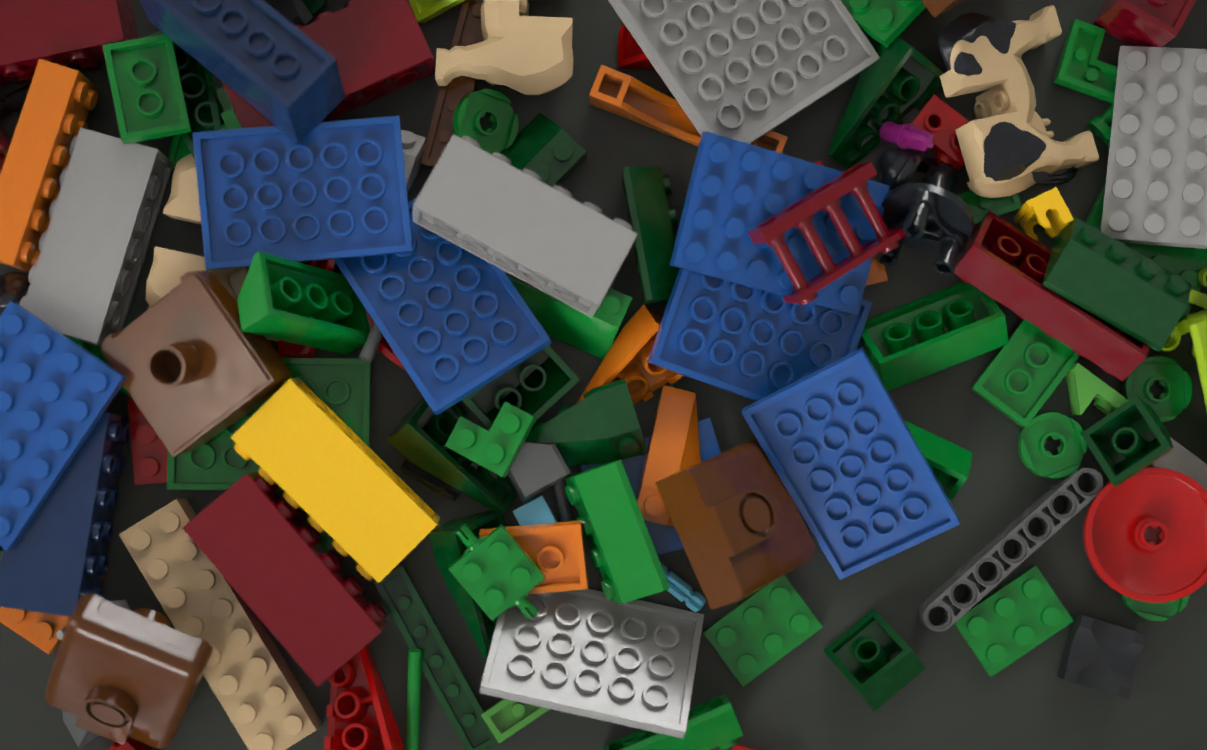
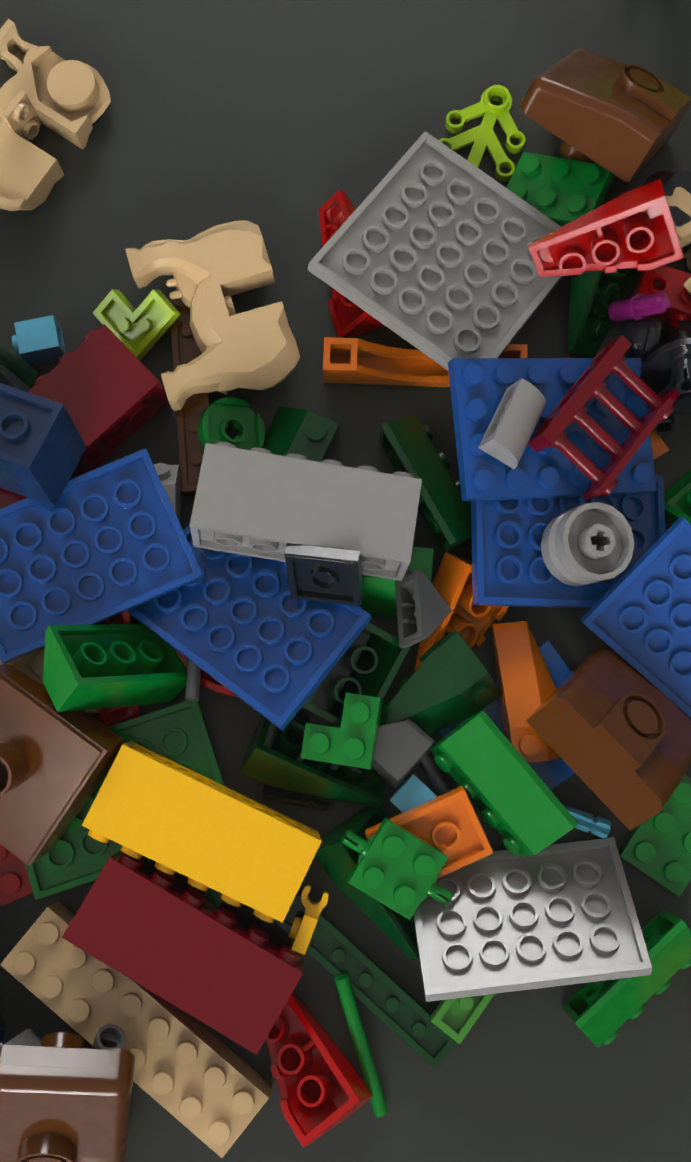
camera: 15 degrees left, 5 degrees down
none -> dark grey hinge [93,1024,126,1050]
none -> black plate [284,543,363,606]
none -> yellow plate [288,884,329,955]
none -> dark grey slope [395,570,452,648]
none -> light grey brick [478,378,546,469]
none -> red wedge [528,179,684,277]
none -> light grey wheel [540,502,635,587]

